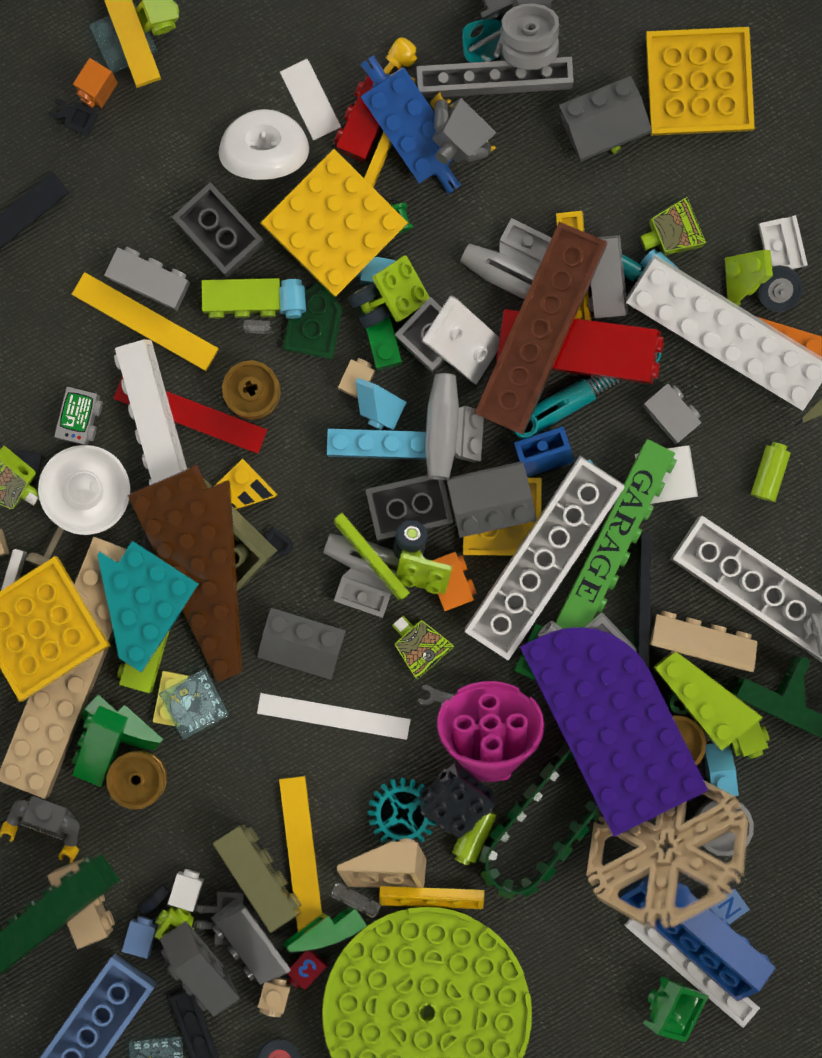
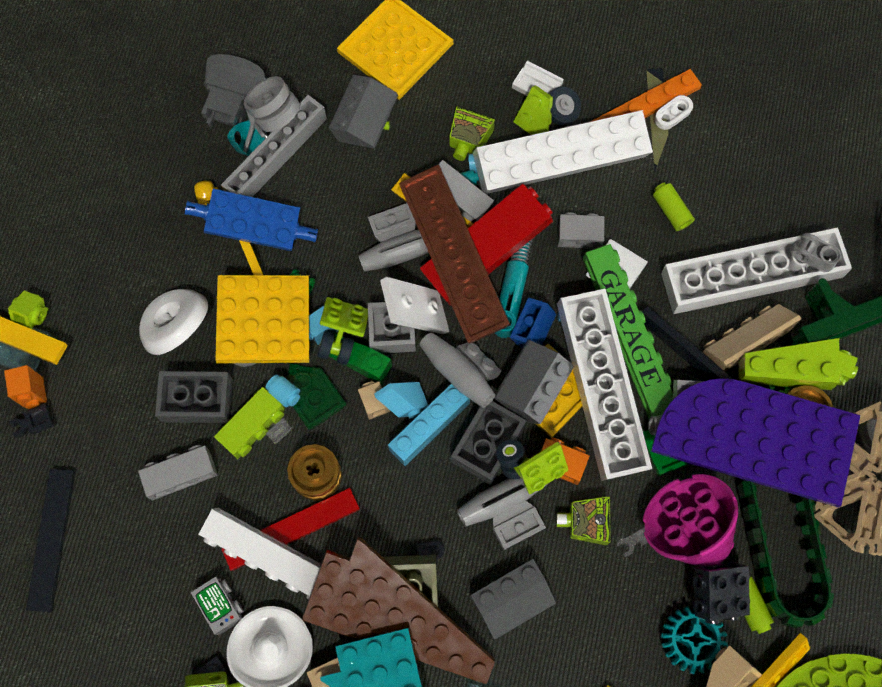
camera: 40 degrees left, 15 degrees down
yellow tile [72,272,219,371] -> none
yellow wing [216,459,277,509] -> none
white sticker [257,693,410,740] -> none
white sticker [280,59,341,140] -> none
lime tile [333,513,409,601] -> none
red brick [334,76,381,163] -> none
dark grey torso [430,92,496,164] -> none
medium azure slope [704,743,739,796] -> none

